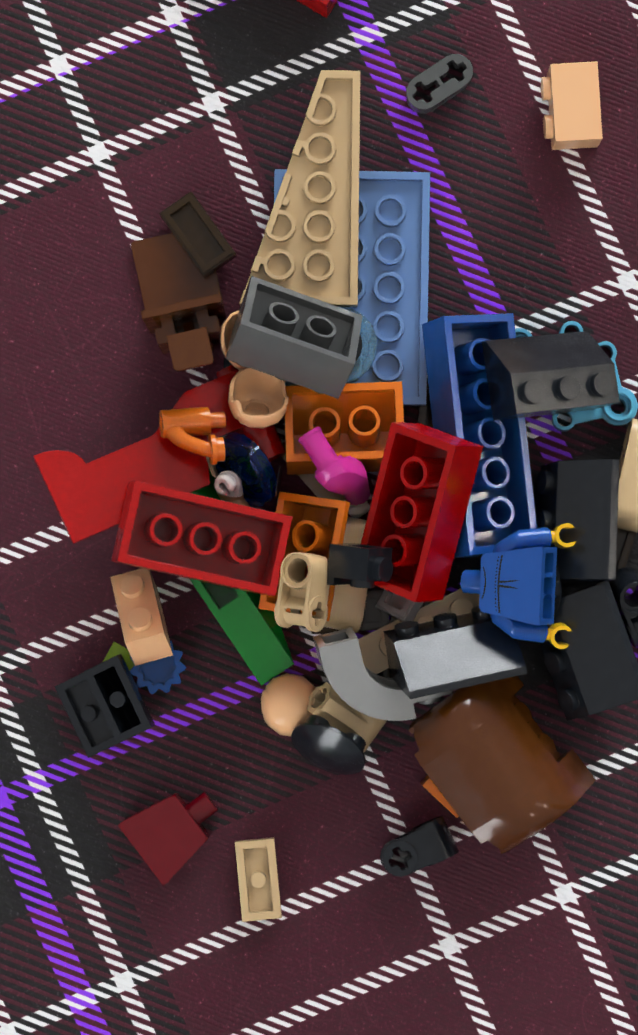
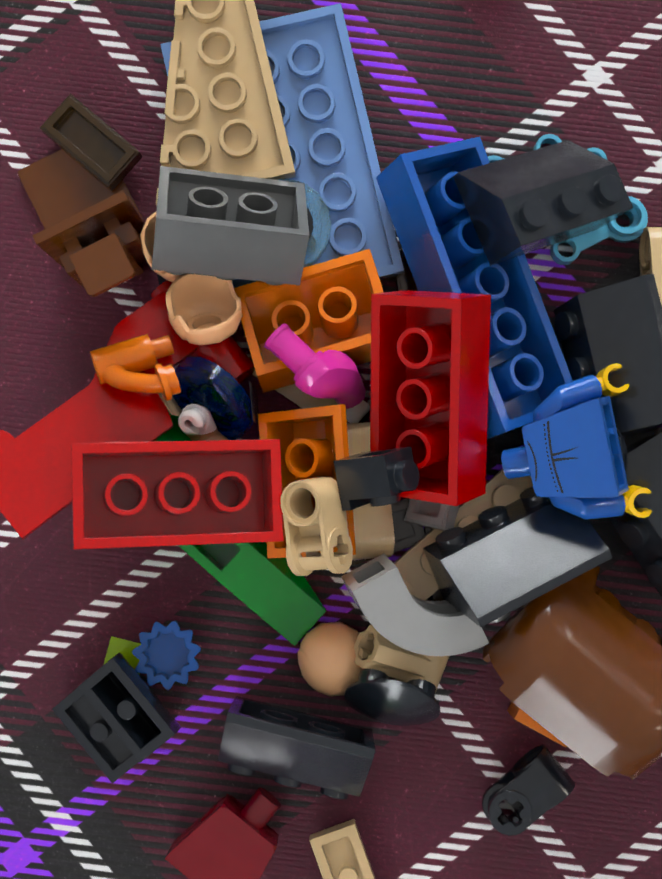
camera: 15 degrees left, 0 degrees up
light nougat brick [110,568,173,666] -> none
none -> black slope [218,696,376,799]

